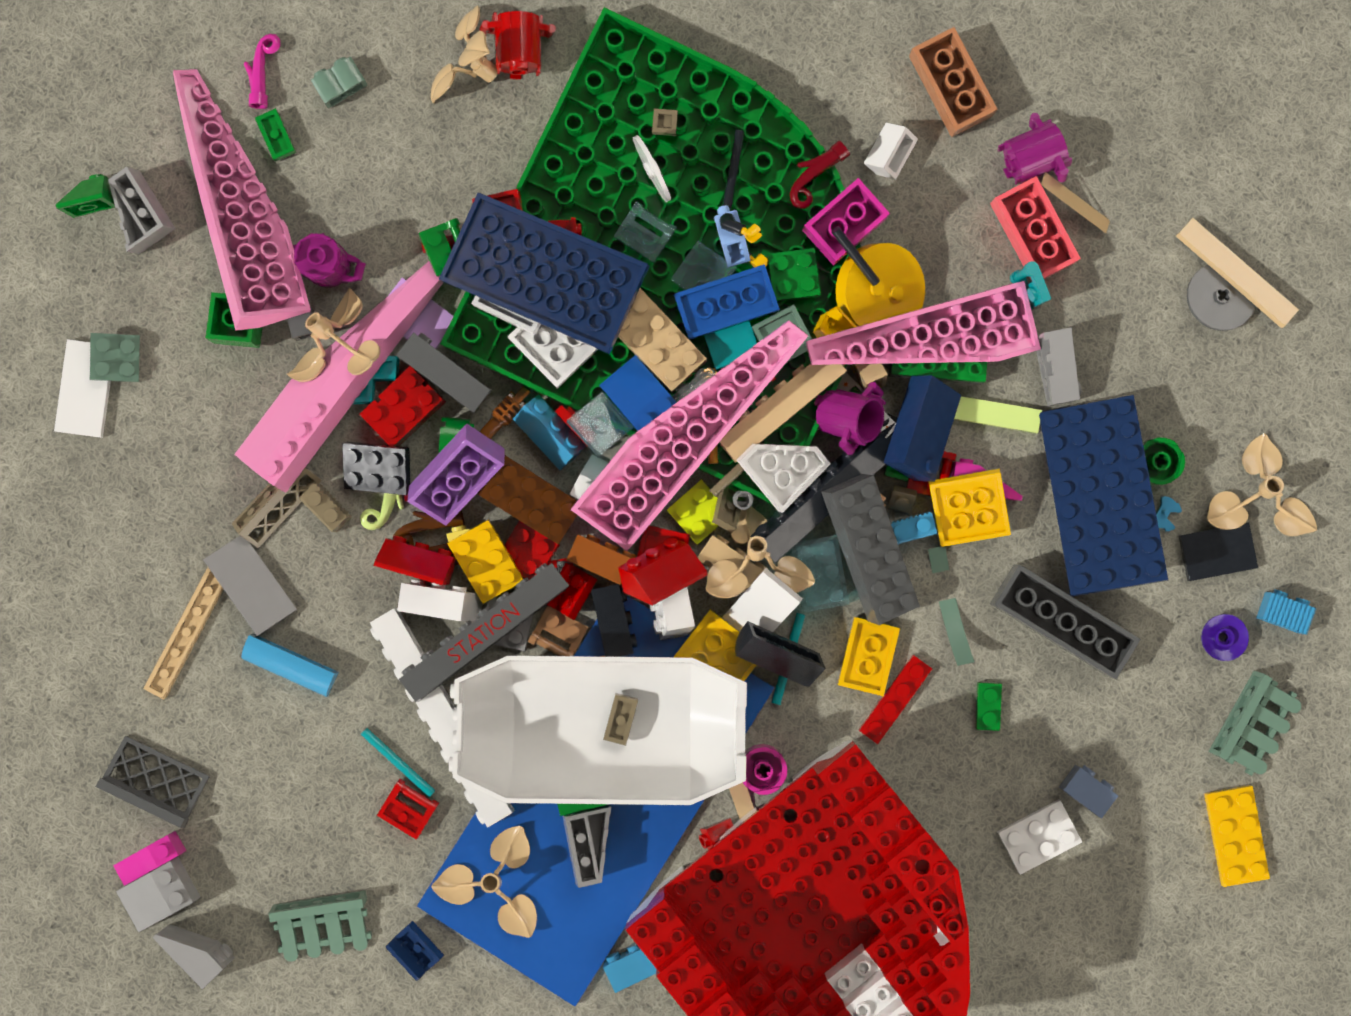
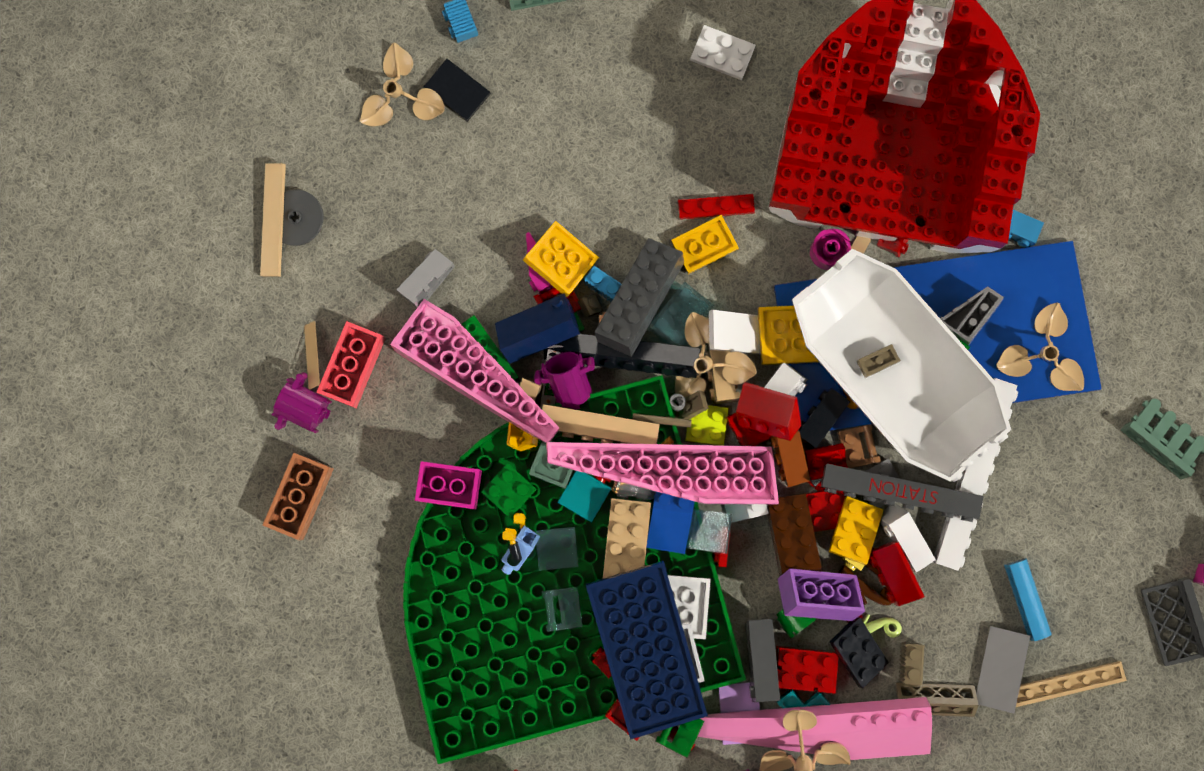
camera: 135 degrees left, 5 degrees down
teal bar [361,728,436,797] -> none
red plate [377,779,439,840] -> none
dark blue bracket [386,921,444,981] -> none
dark orange hinge [479,386,530,439] -> none
dark azure brick [513,395,586,470] -> none
white piece [633,135,671,202] -> none
dark tan plate [652,109,678,136] -> none
blue plate [674,264,780,340] -> none
black bar [723,130,745,210] -> none
black brick [735,621,826,688] -> none
white plate [737,444,830,513] -> none
teal bar [772,613,805,705] -> none
dark red plant [790,140,850,209] -> none
black bar [831,226,880,286] -> none
yellow brick [836,243,925,326] -> none
white brick [864,123,918,180] -> none
sand green sticker [928,546,975,666] -> none
yellowish green tile [954,396,1042,434] -> none
green plate [975,682,1002,731] -> none
dark grey brick [990,564,1141,679] -> none
teal plate [1010,261,1051,310] -> none
dark blue plate [1039,395,1169,596] -> none
sand blue brick [1059,765,1118,819] -> none
green brick [1143,437,1185,486] -> none
dark azure piece [1156,496,1182,531] -> none
dark purple dish [1201,614,1249,661] -> none

